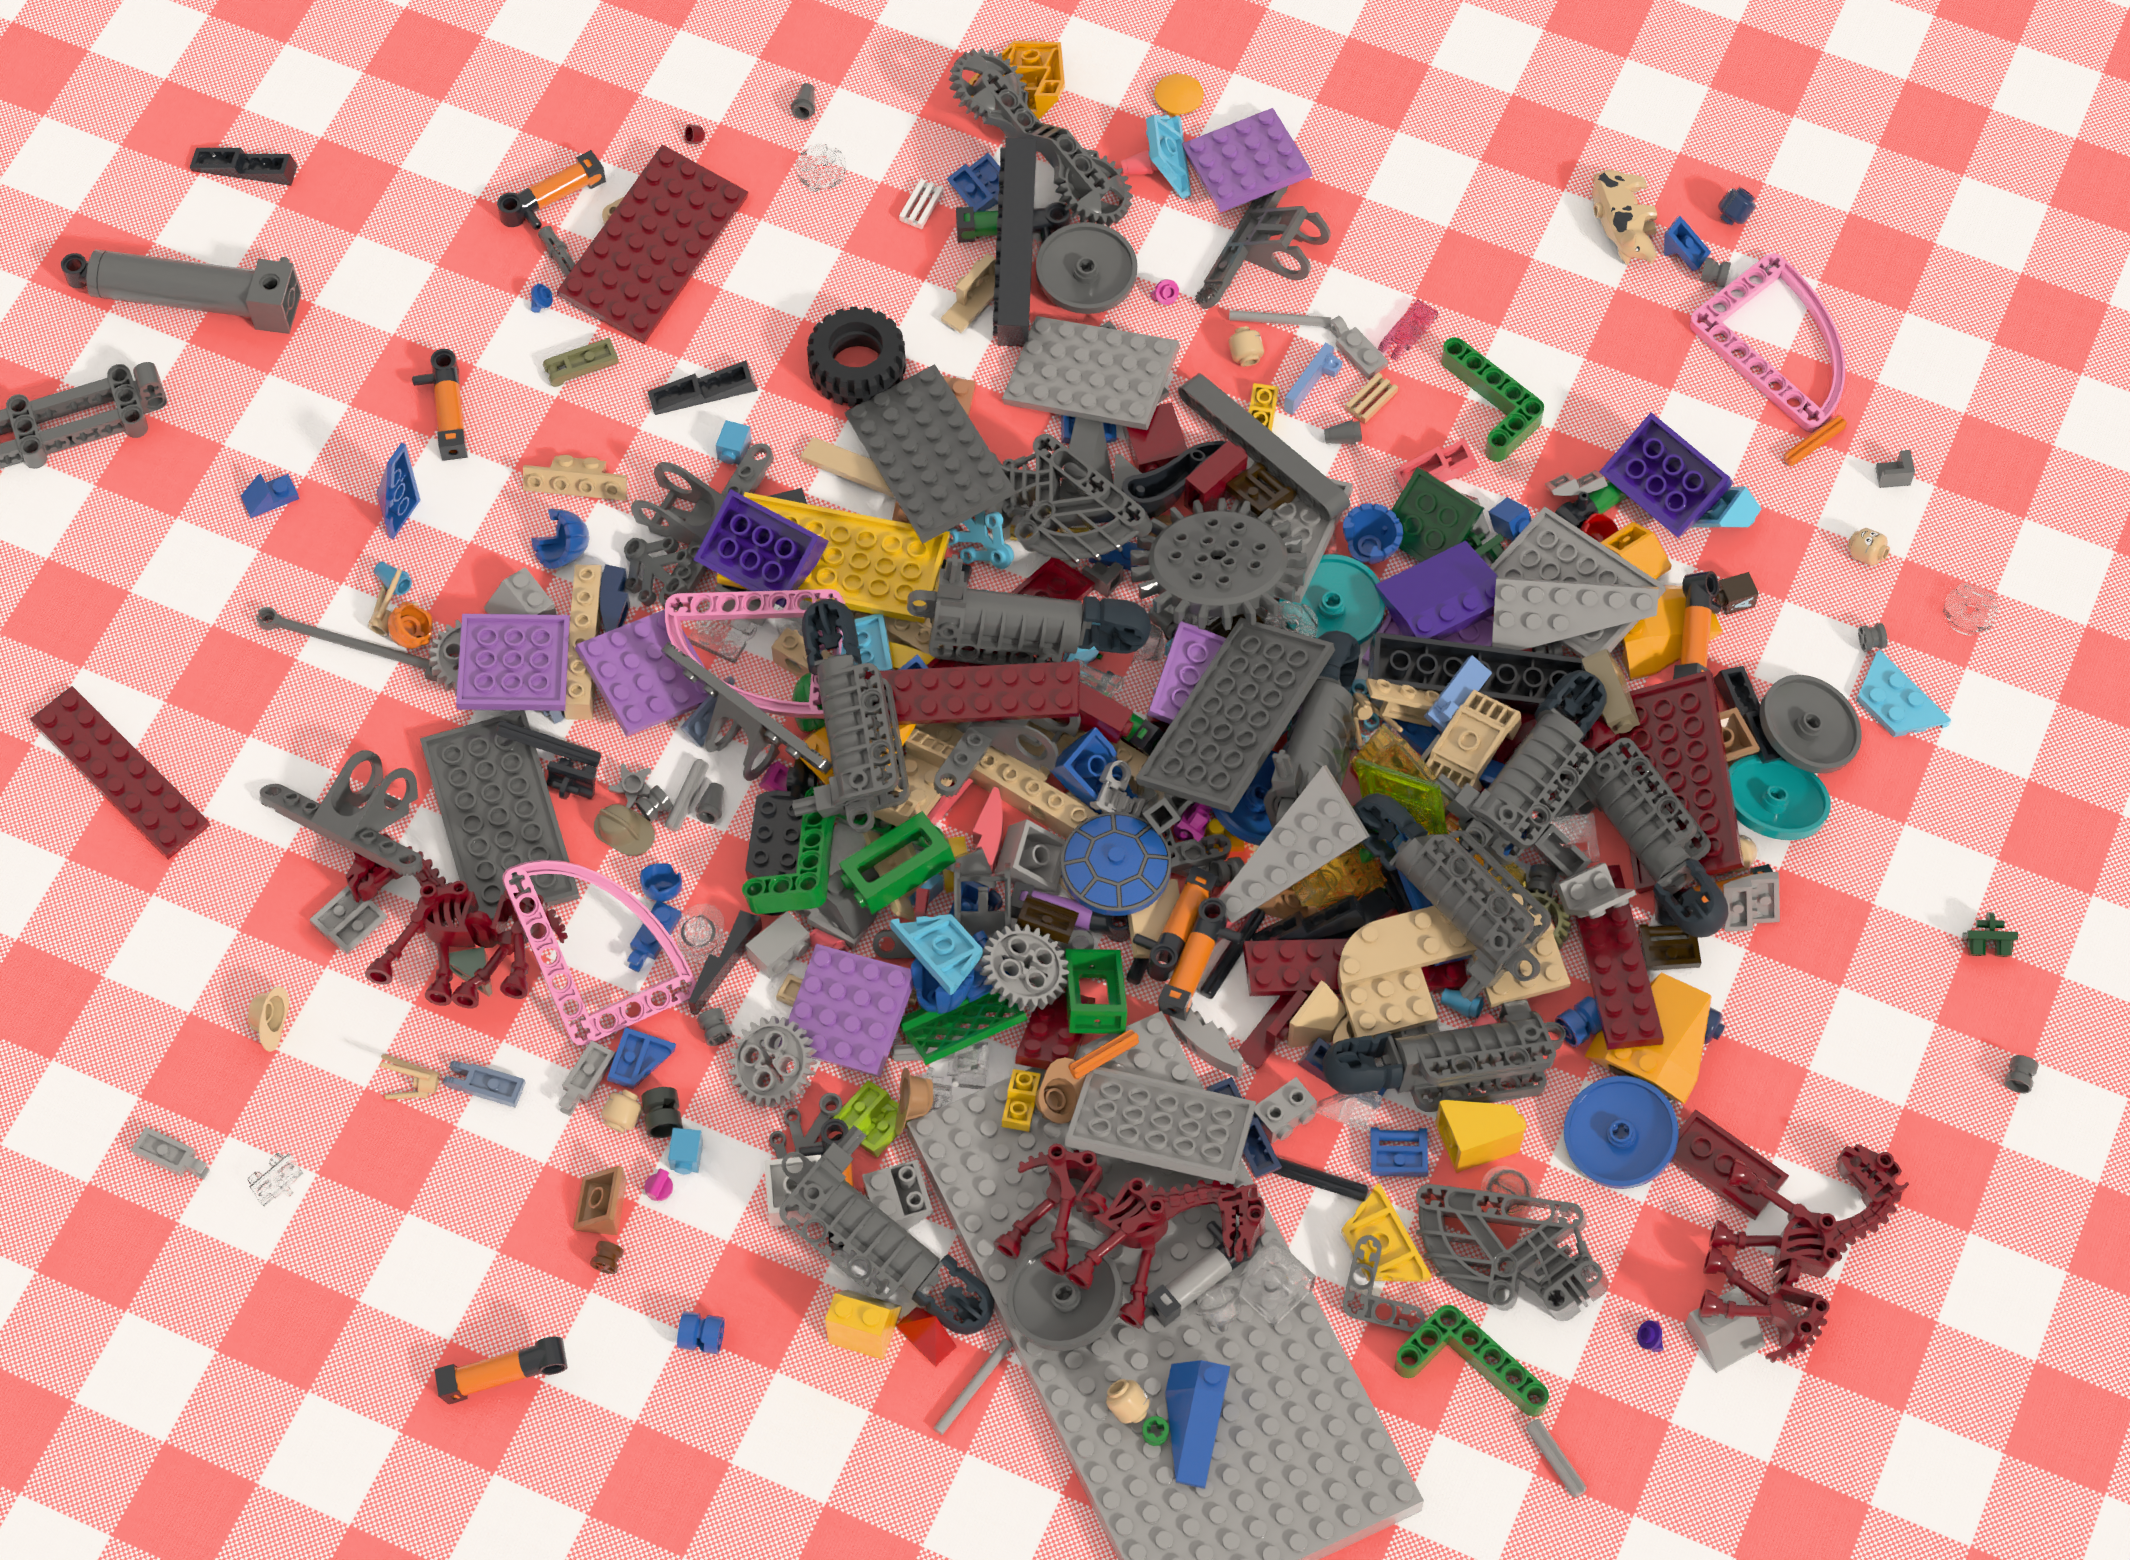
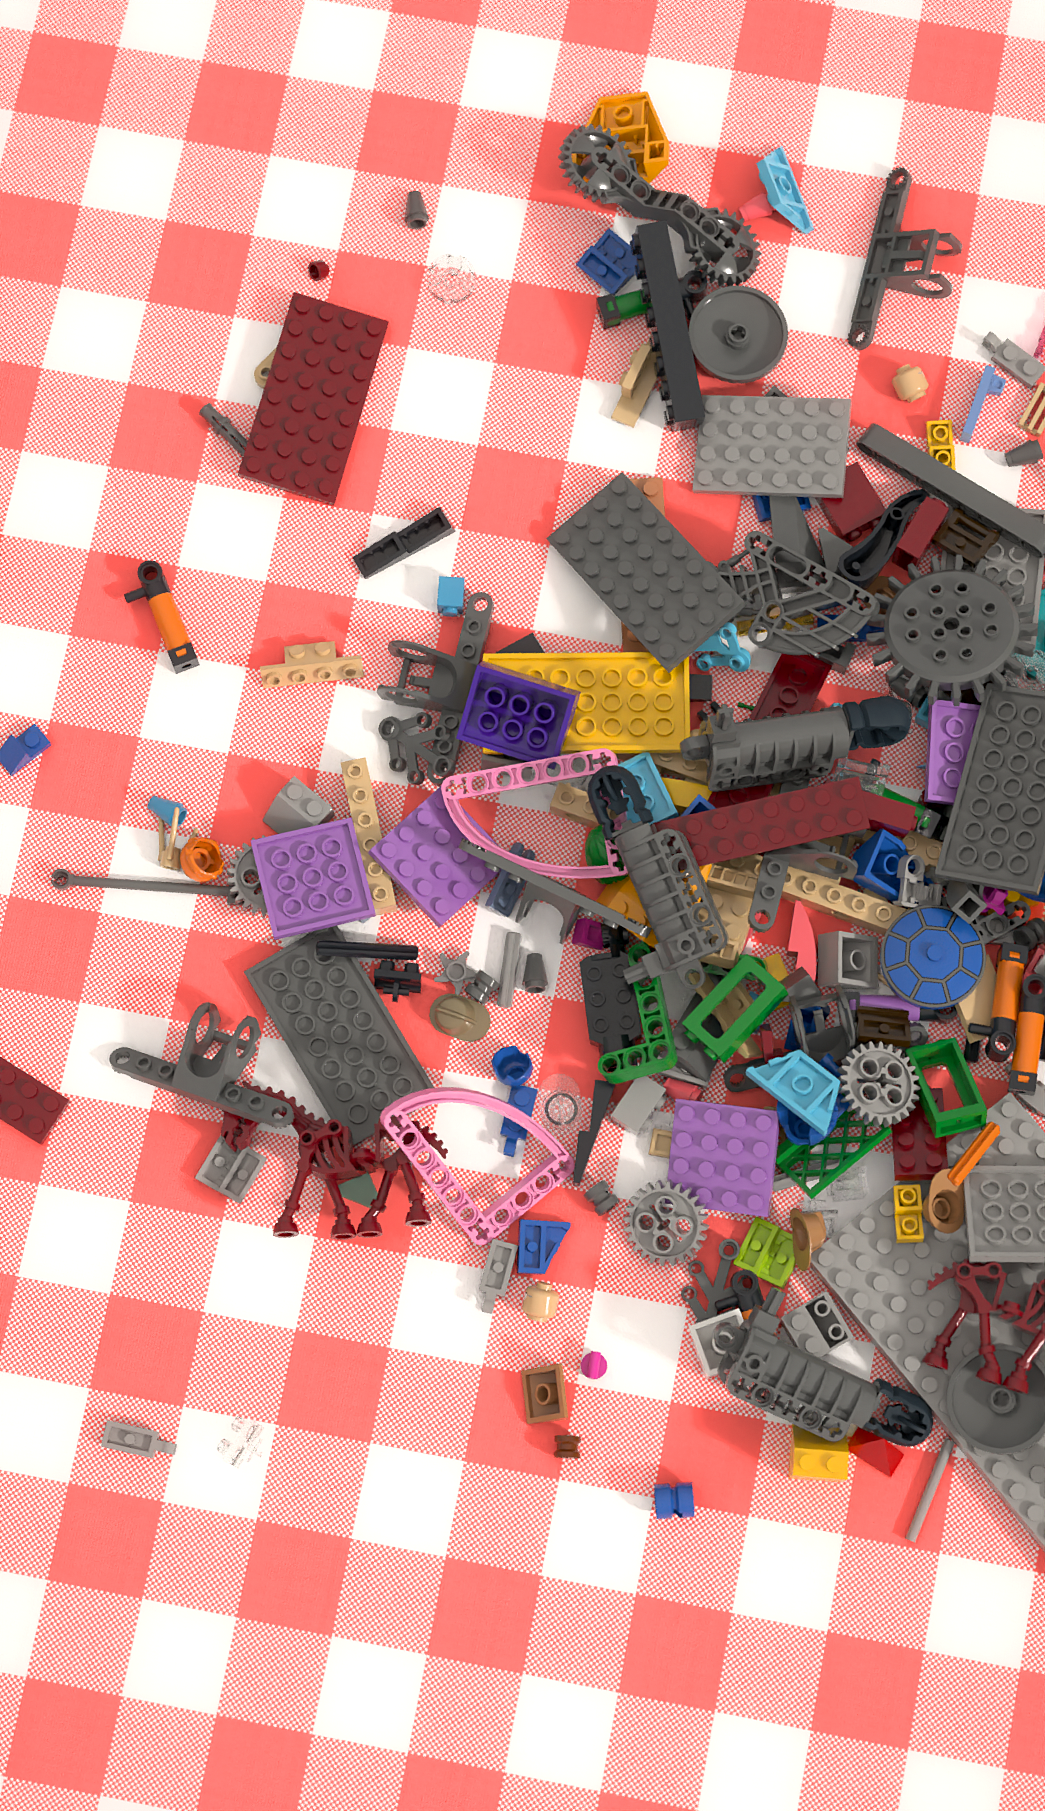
camera: 10 degrees left, 15 degrees up
tan piece [248,986,289,1052] -> none
blue wedge [377,442,421,539] -> none
tan plant [379,1054,440,1100] -> none
piece [434,1336,568,1404] -> none
sand blue hinge [443,1061,526,1108] -> none
piece [497,150,606,230] -> none
blue plate [531,284,553,313] -> none
blue hair [531,509,590,569] -> none
olive plate [542,338,619,387] -> none
dark blue slope [600,564,630,633] -> none
pearl dark grey wheel [641,1087,683,1138] -> none
dark azure brick [668,1128,703,1175] -> none
clear plate [688,604,758,664] -> none
tan tile [800,437,894,497] -> none
black tyre [807,306,906,407] -> none
white tile [899,179,944,229] -> none
plate [1150,279,1179,305] -> none
light orange dish [1154,74,1204,117] -> none
medium lavender plate [1182,108,1312,213] -> none
light grey bar [1229,310,1331,327] -> none

